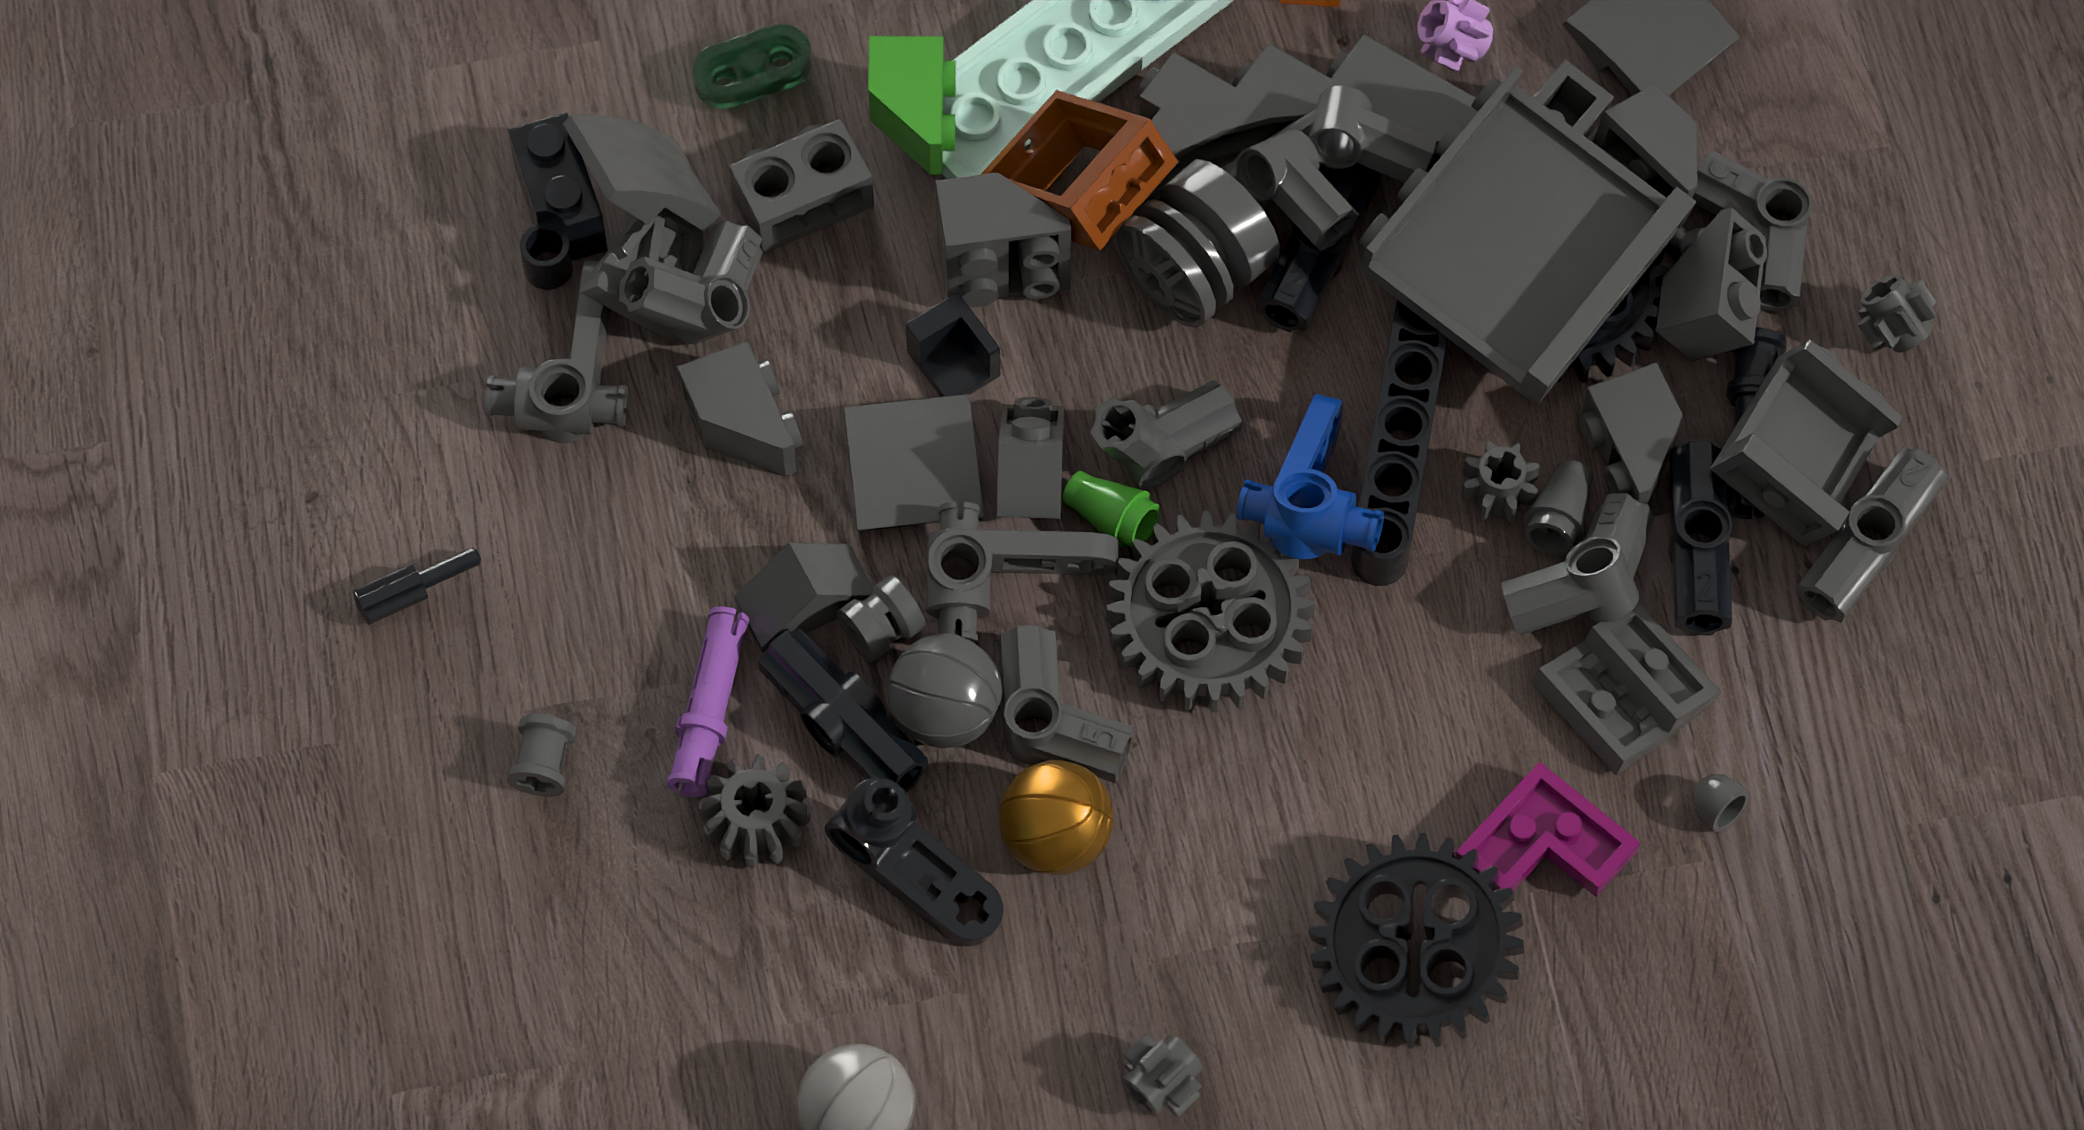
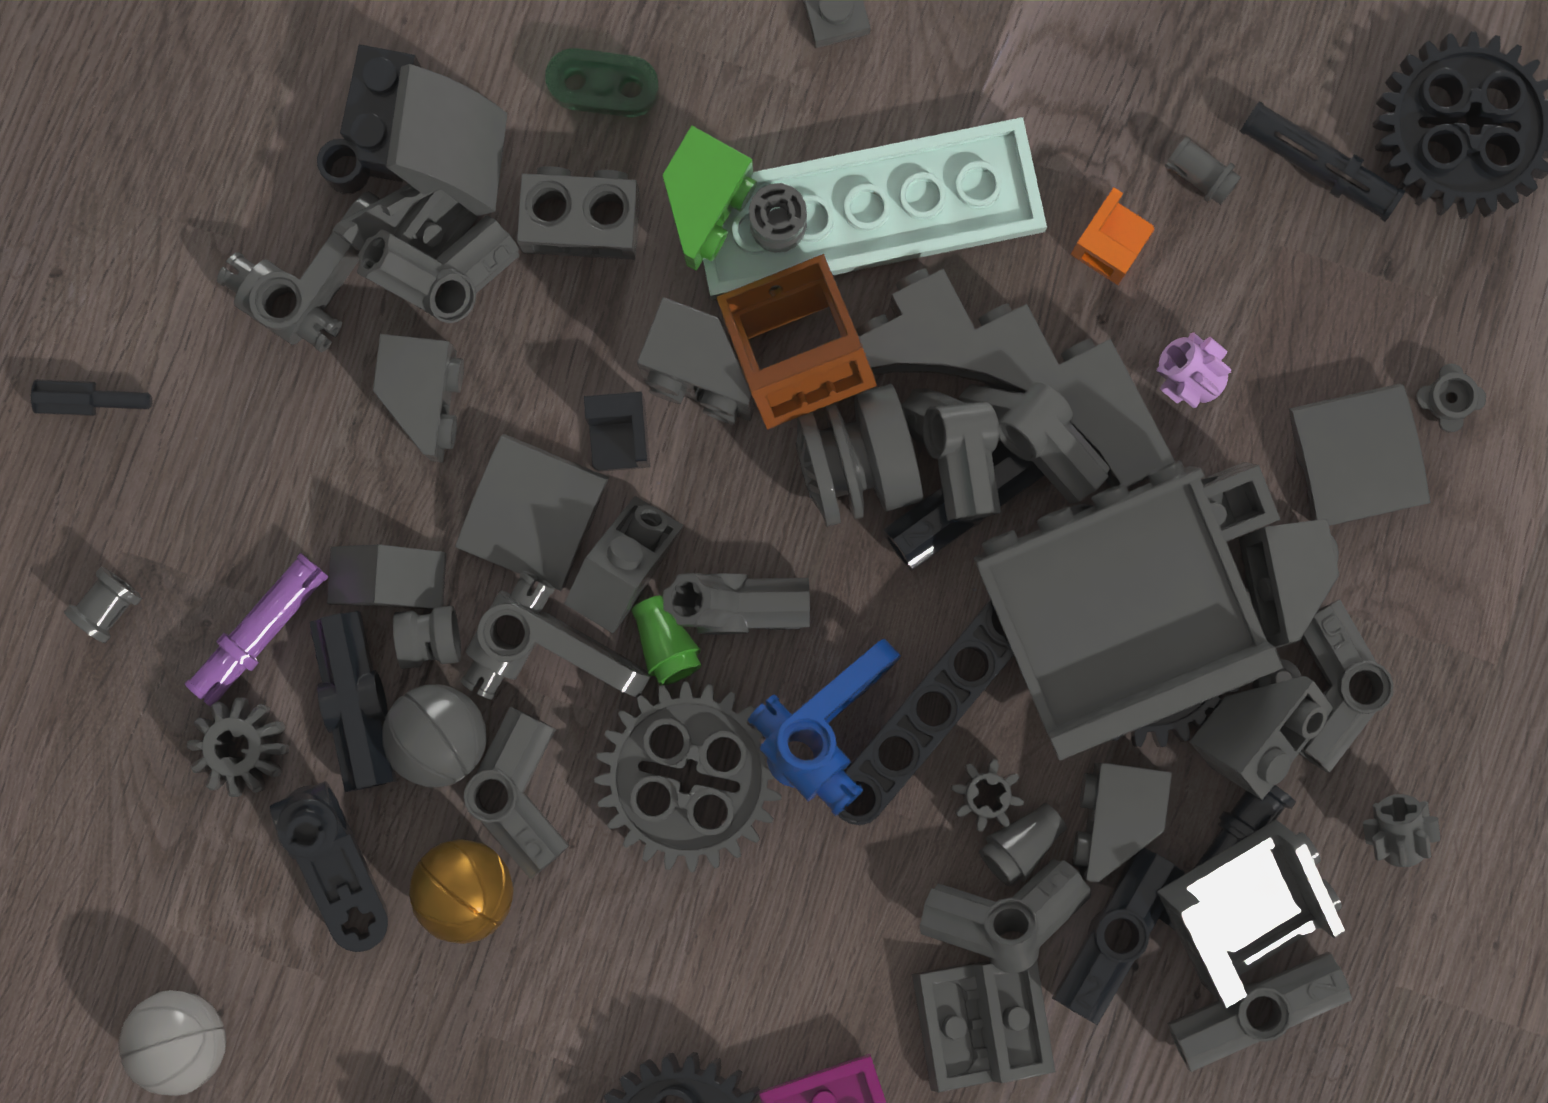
camera: 35 degrees right, 20 degrees up
none -> dark grey wheel [749,183,807,253]

